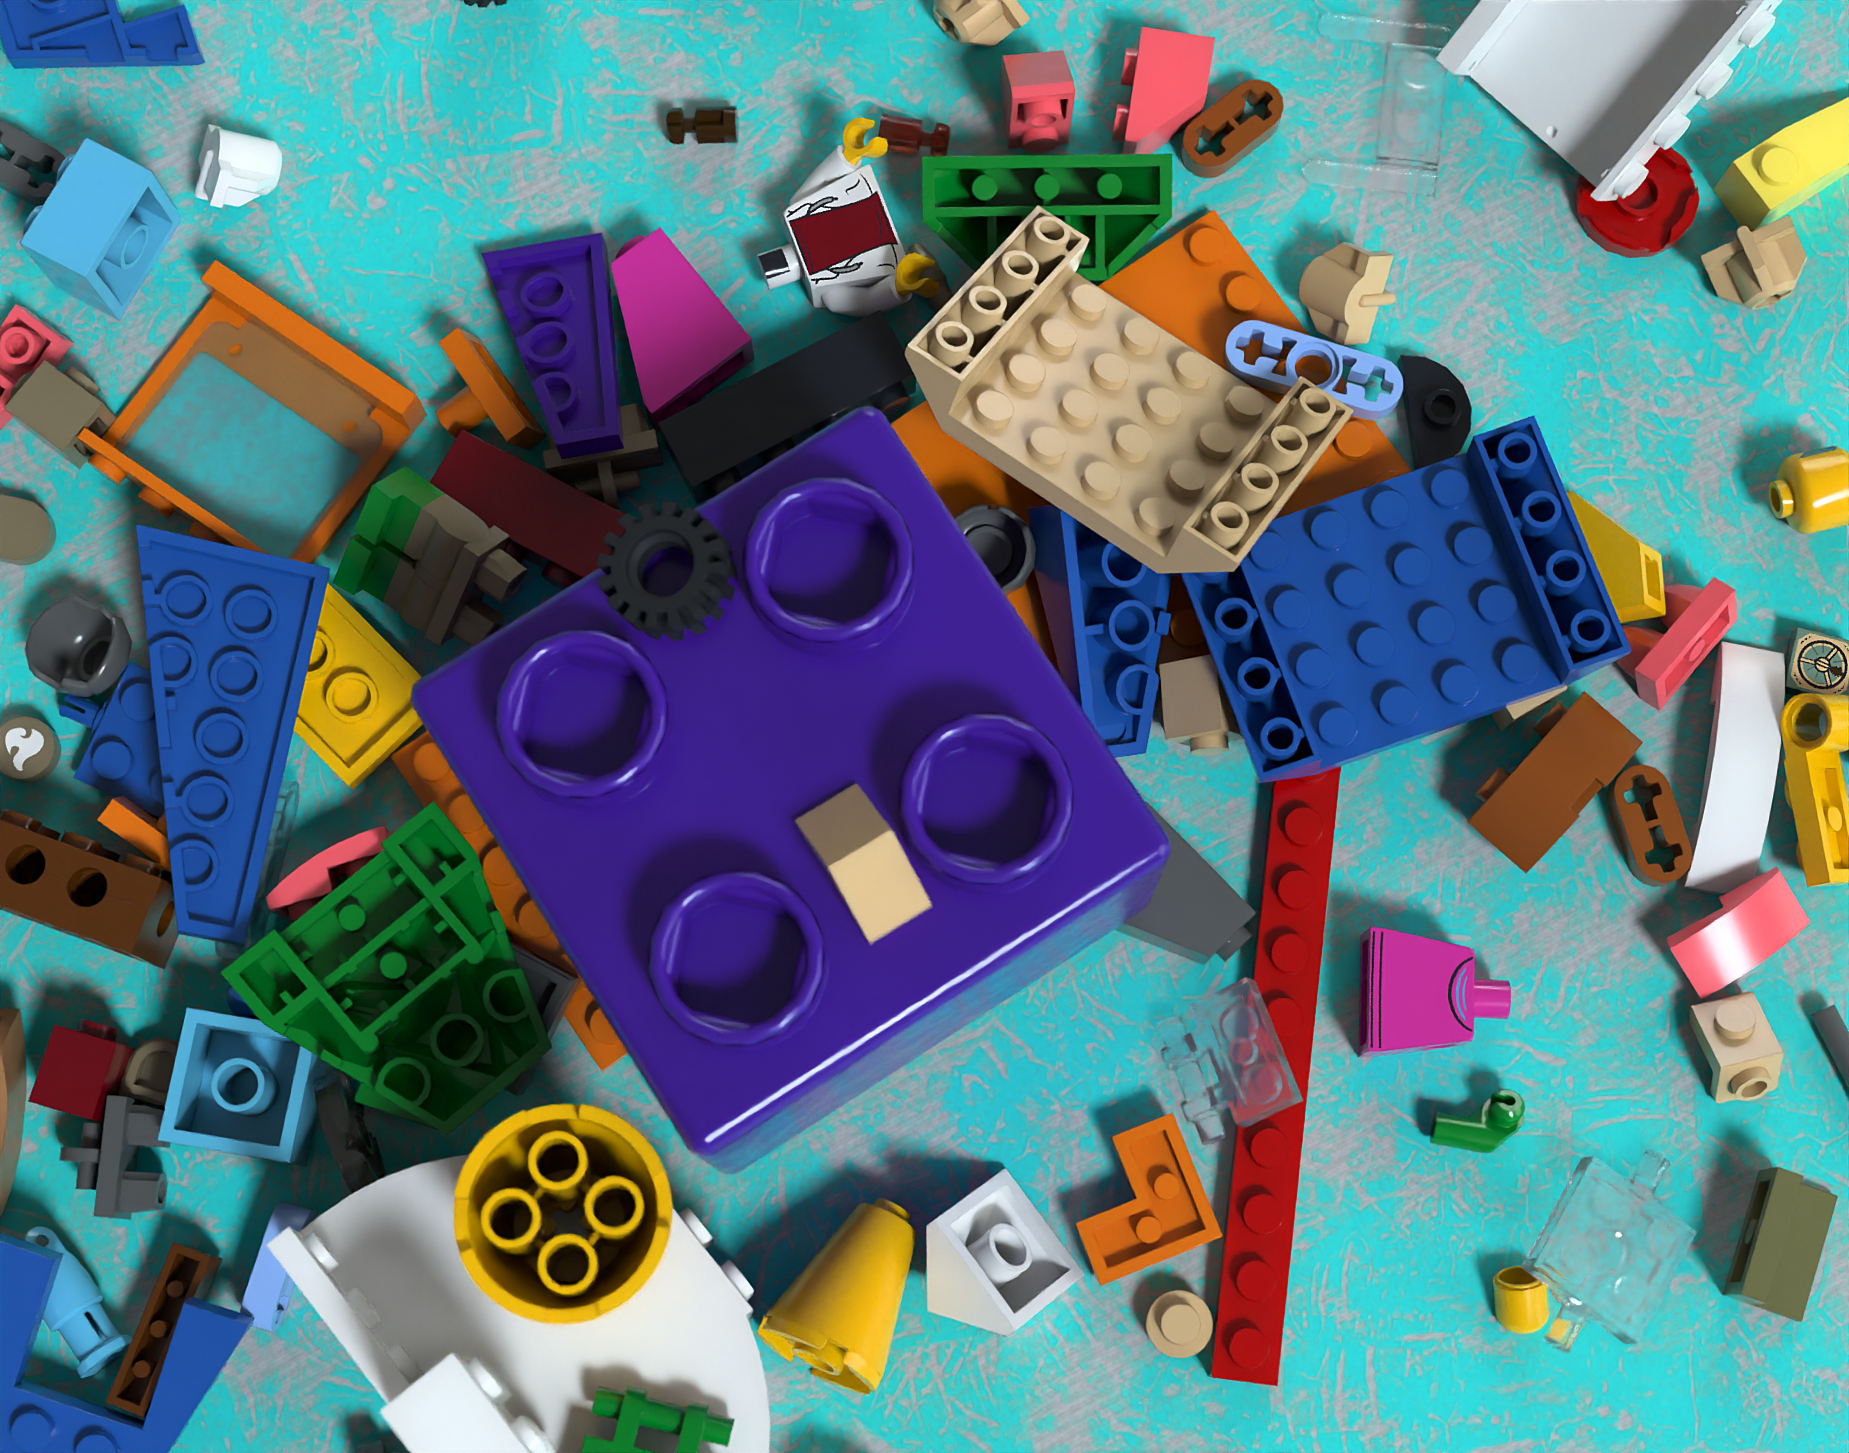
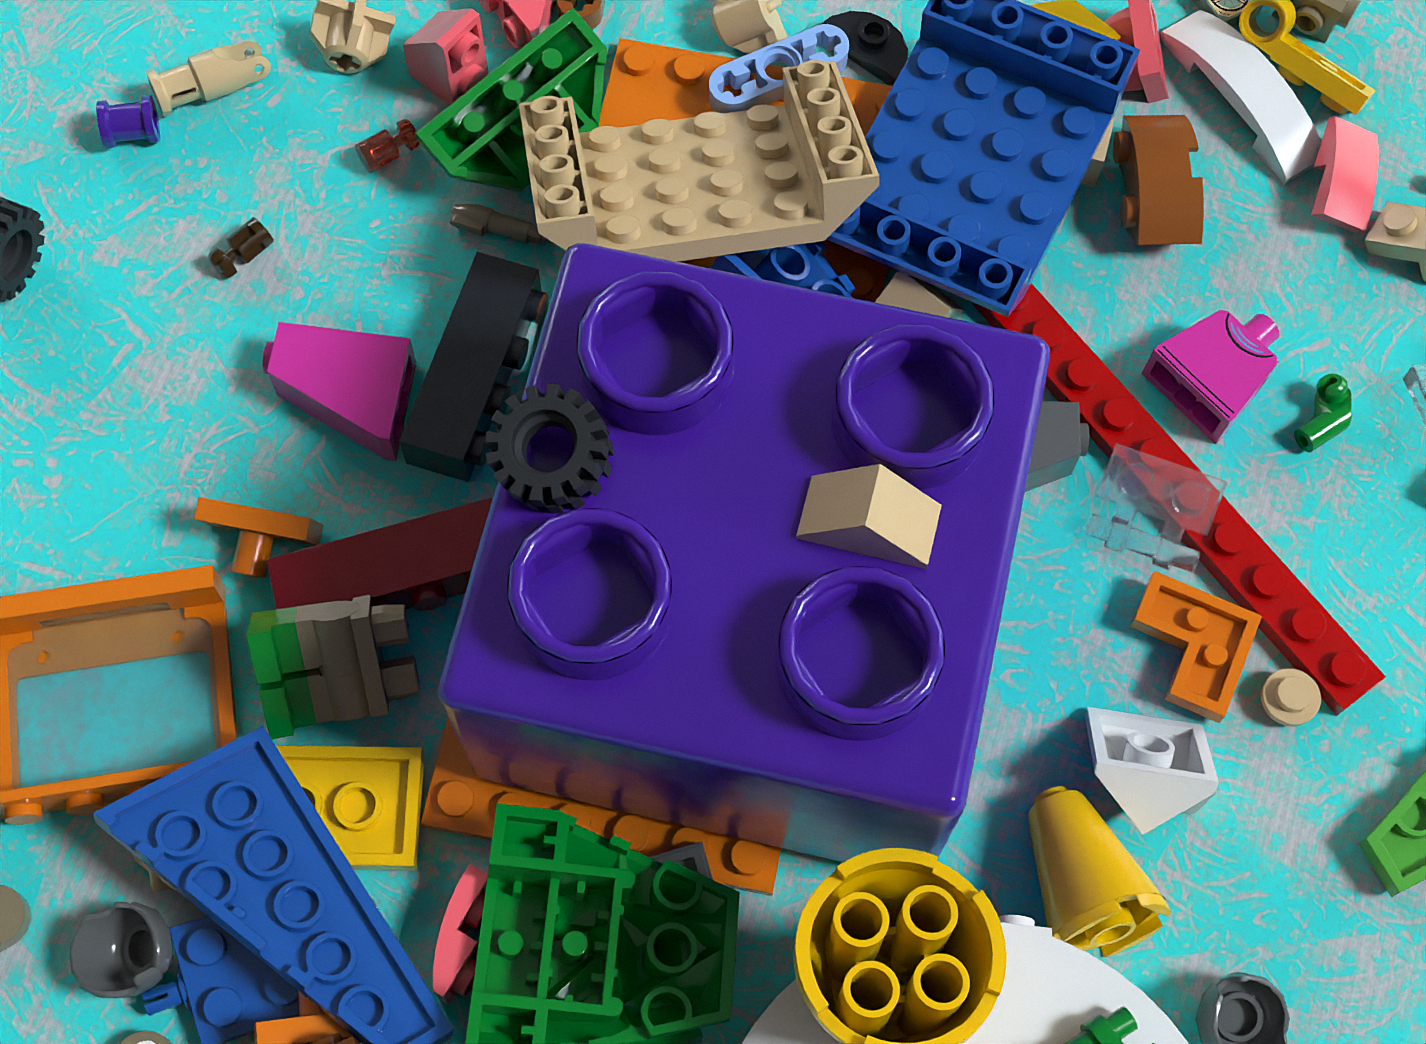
camera: 45 degrees left, 10 degrees down
dark purple wing [481,232,624,459] -> none
dark tan hips [543,403,663,511] -> none
torso [757,118,939,318] -> none
dark orange beam [1606,765,1692,887] -> none

